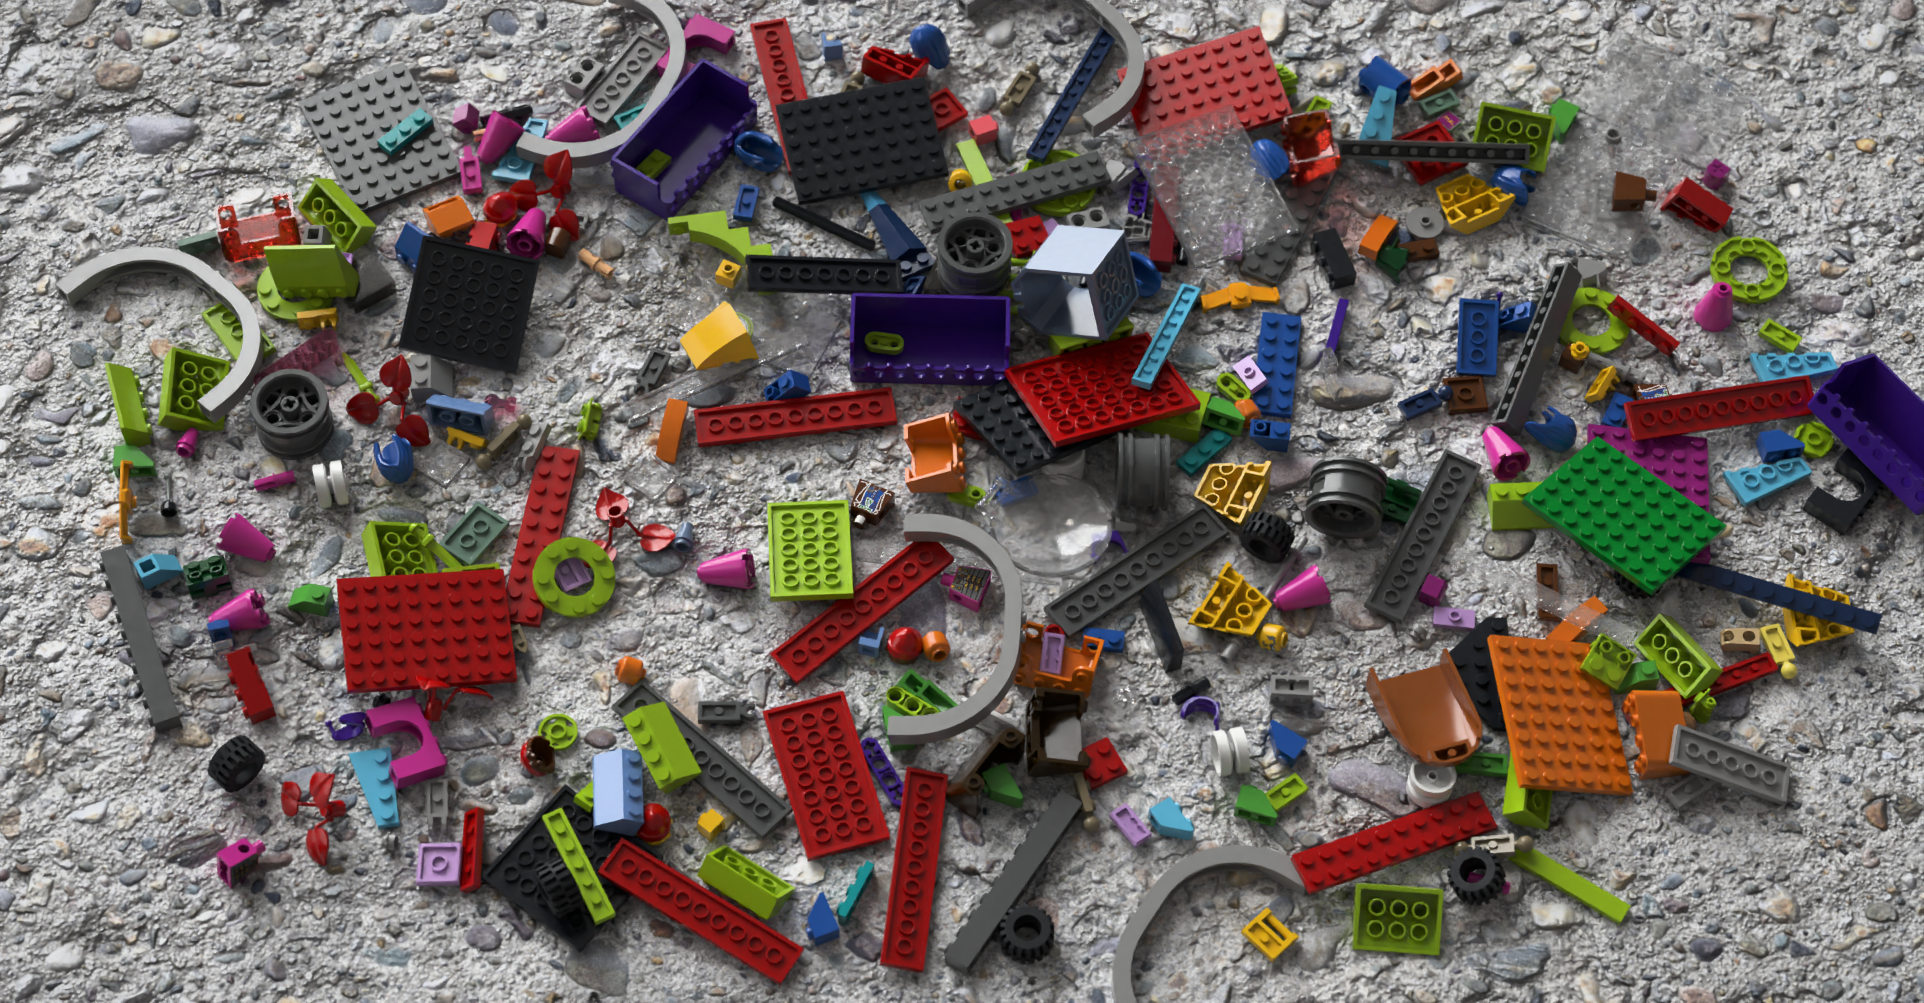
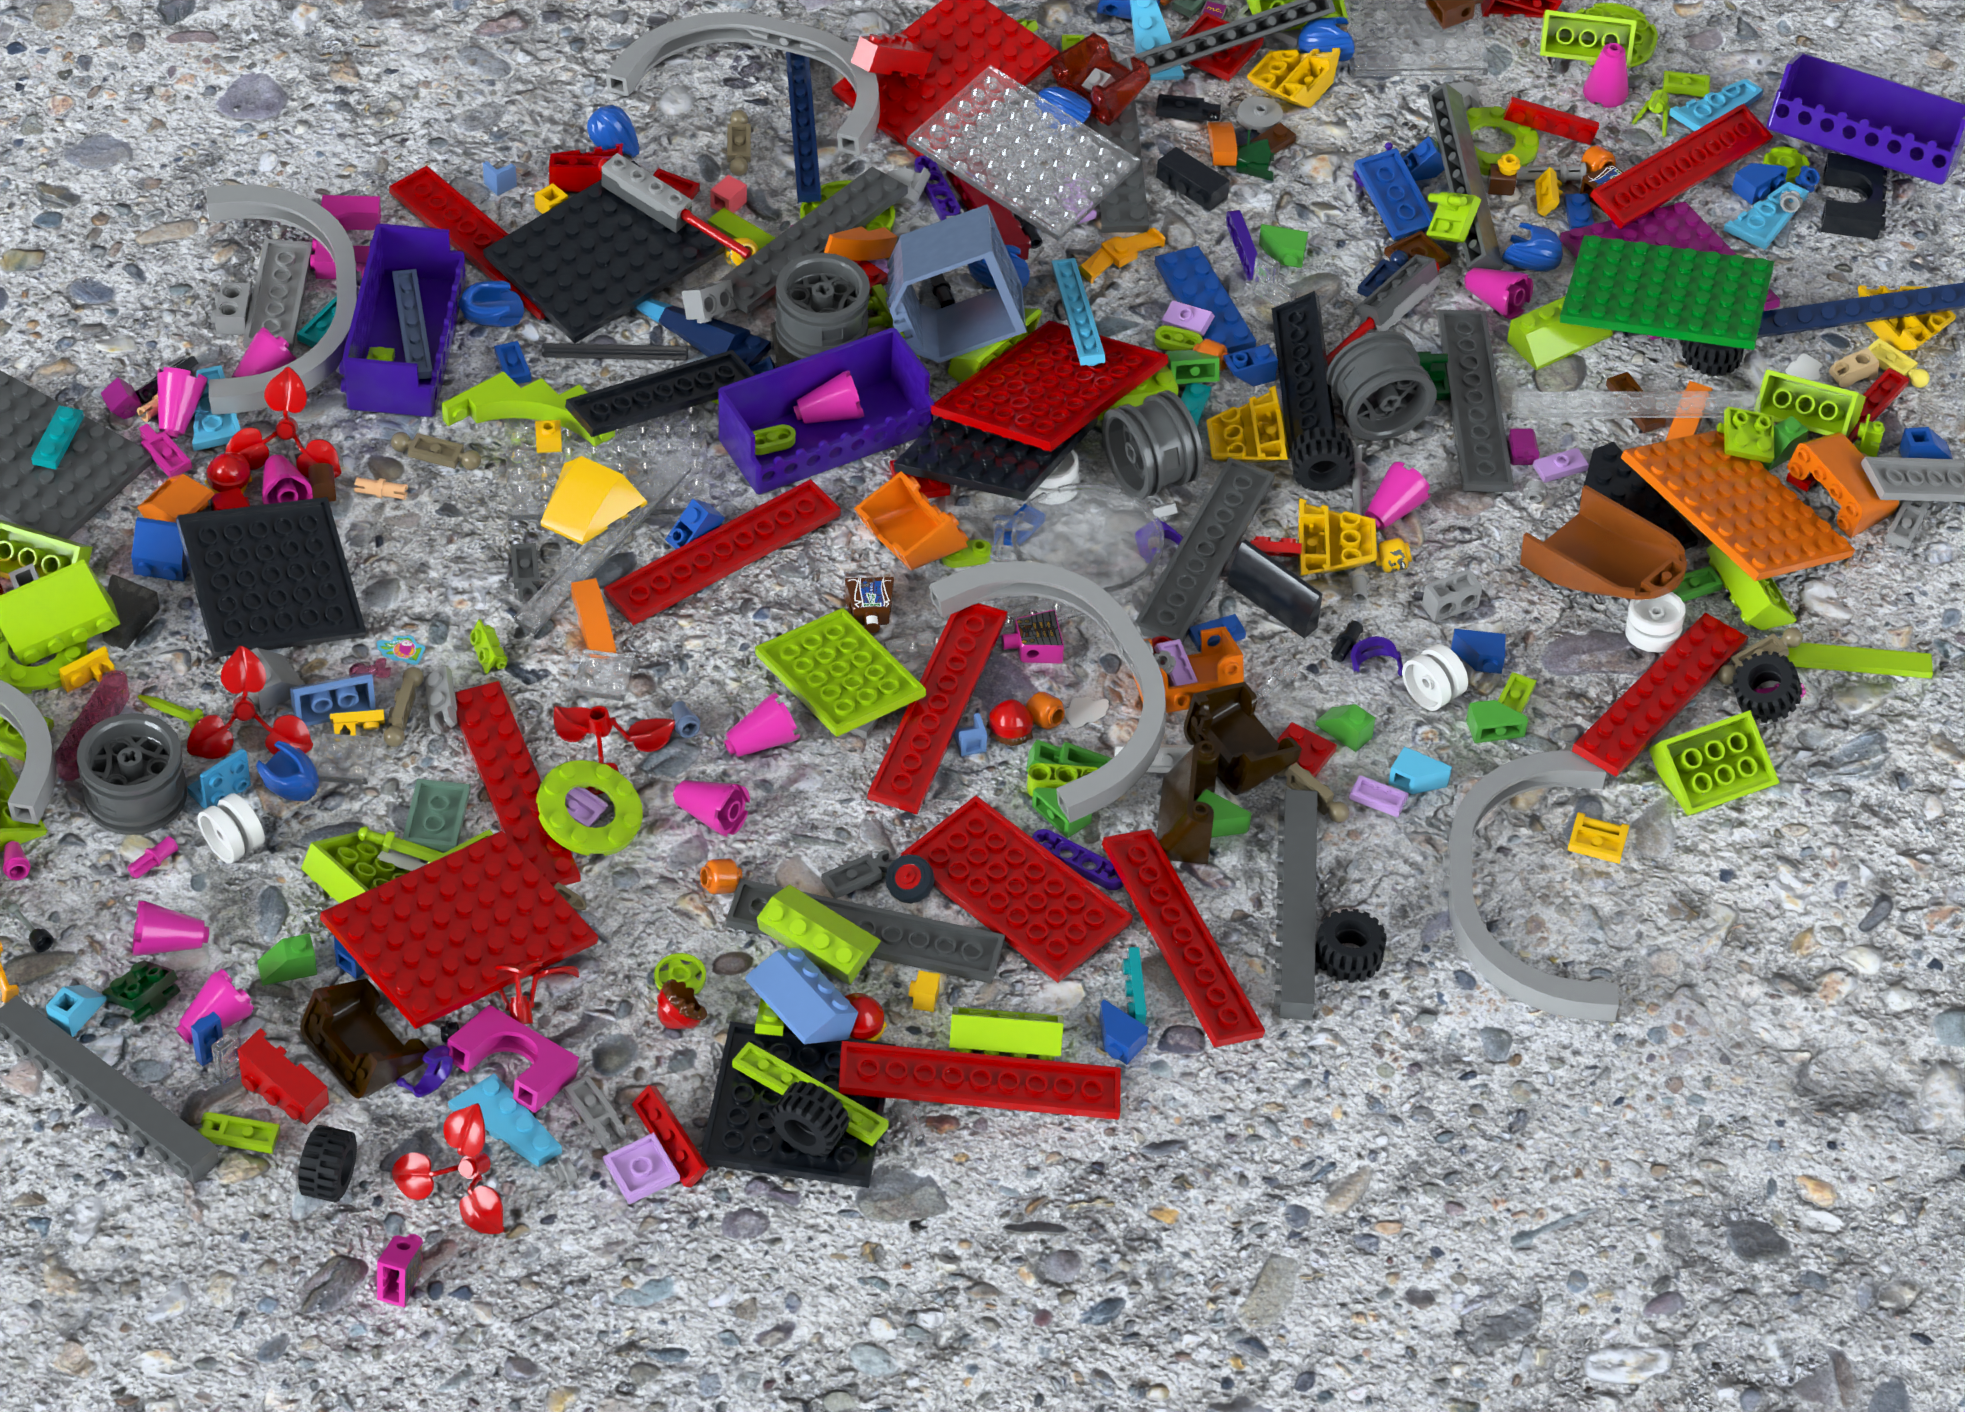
camera: 30 degrees left, 10 degrees down
none -> dark azure bracket [187,748,251,809]
none -> lime plate [197,1112,281,1154]
none -> dark brown windscreen [300,978,430,1099]
none -> sticker [377,635,425,665]
none -> white sticker [377,849,426,871]
none -> dark tan plate [391,432,481,470]
none -> sand blue plate [392,269,432,379]
none -> yellow plate [534,183,568,214]
none -> piece [598,153,752,259]
none -> dark pink cone [673,780,750,837]
none -> light grey brick [681,280,736,323]
none -> dark pink cone [793,370,864,424]
none -> orange slope [824,226,898,261]
none -> red wedge [851,33,933,79]
none -> black wheel [885,854,935,904]
none -> white sticker [1064,697,1109,729]
none -> light grey plate [1081,68,1115,98]
none -> light grey plate [1153,651,1176,675]
none -> black hinge [1156,94,1221,121]
none -> red plate [1250,536,1302,558]
none -> bright green slope [1259,224,1308,268]
none -> black plate [1271,291,1336,451]
none -> bright green slope [1315,704,1376,752]
none -> dark grey piece [1327,254,1440,367]
none -> lime plate [1426,192,1482,243]
none -> lime slope [1539,10,1637,66]
none -> orange head [1581,145,1616,174]
none -> lime plant [1632,89,1670,137]
none -> light grey plate [1780,190,1803,213]
none -> white sticker [1785,353,1823,381]
none -> blue plate [1795,165,1820,193]
none -> blue slope [1899,427,1953,459]

